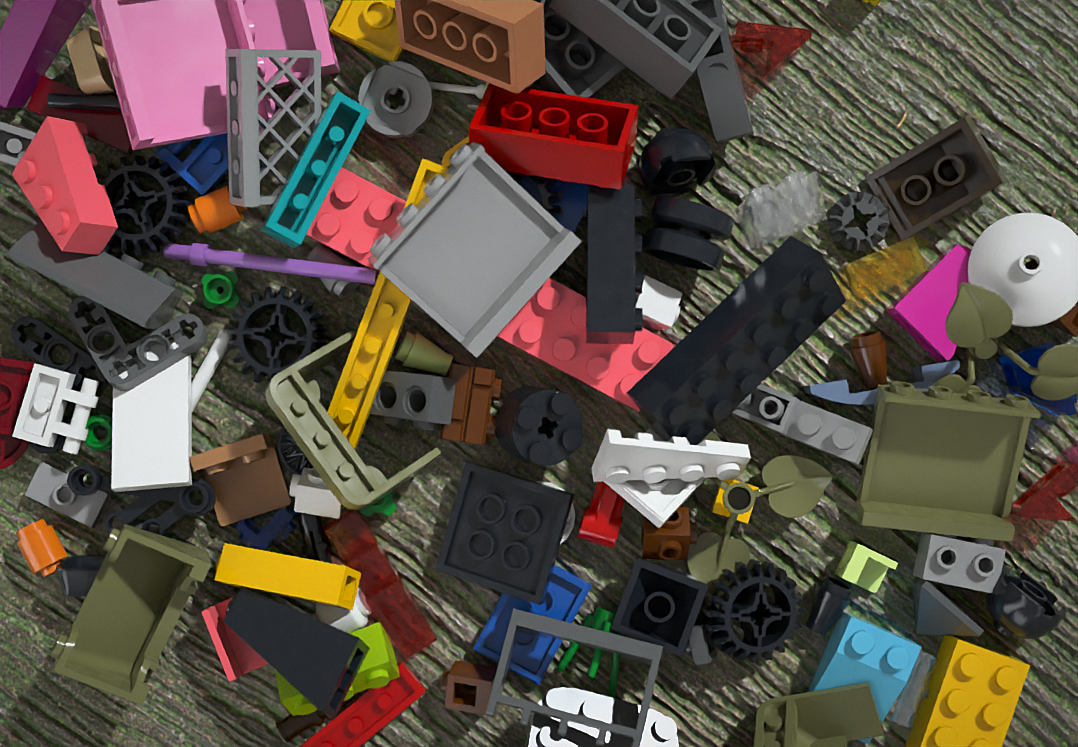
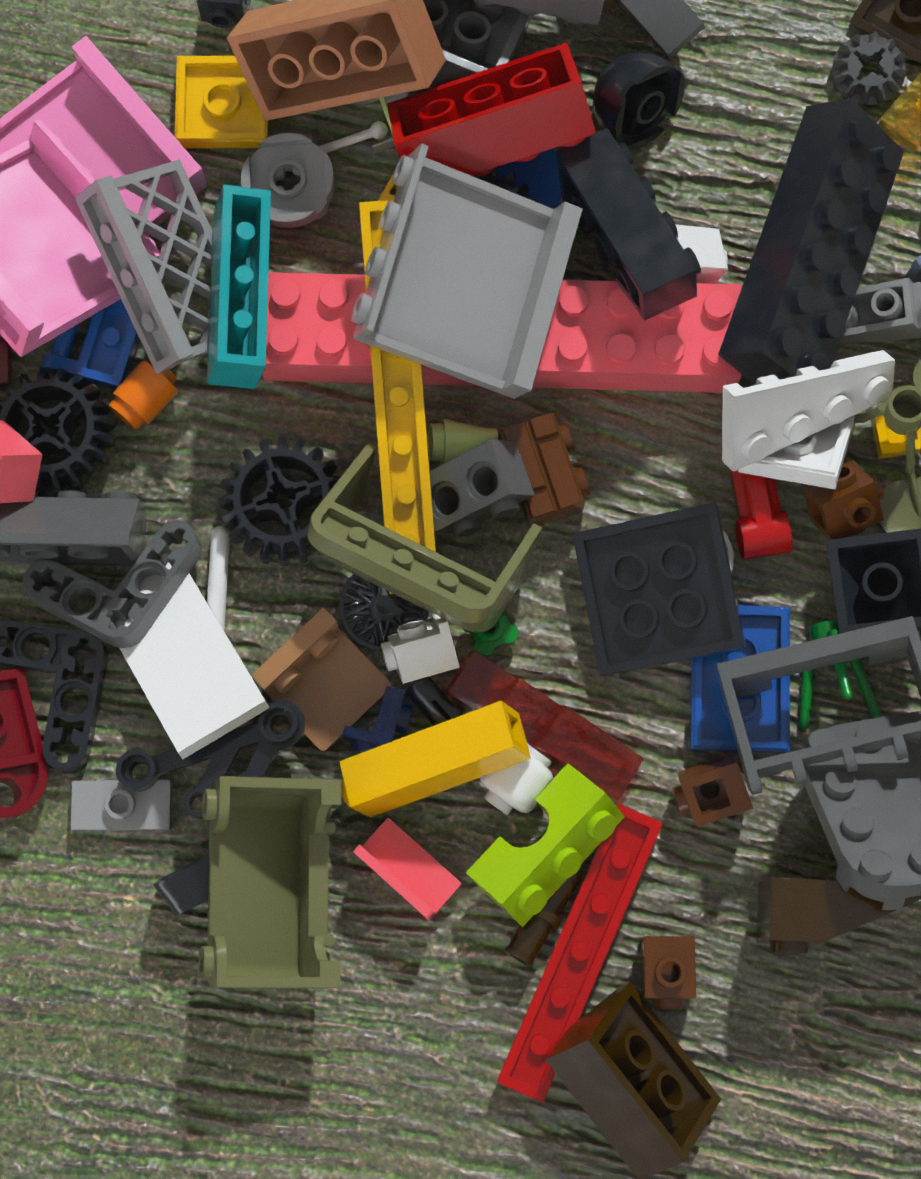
camera: 25 degrees left, 10 degrees down
white plate [12,363,99,454] -> none
orange brick [16,519,69,578] -> none
green plate [84,414,112,451] -> none
medium lavender bar [163,243,380,285] -> none
green plate [201,271,240,309] -> none
black slope [223,587,370,719] -> none
light grey cone [307,245,360,299] -> none
black brick [495,386,583,466] -> none
black wheel [642,196,735,272] -> none
clear slope [735,169,827,251] -> none

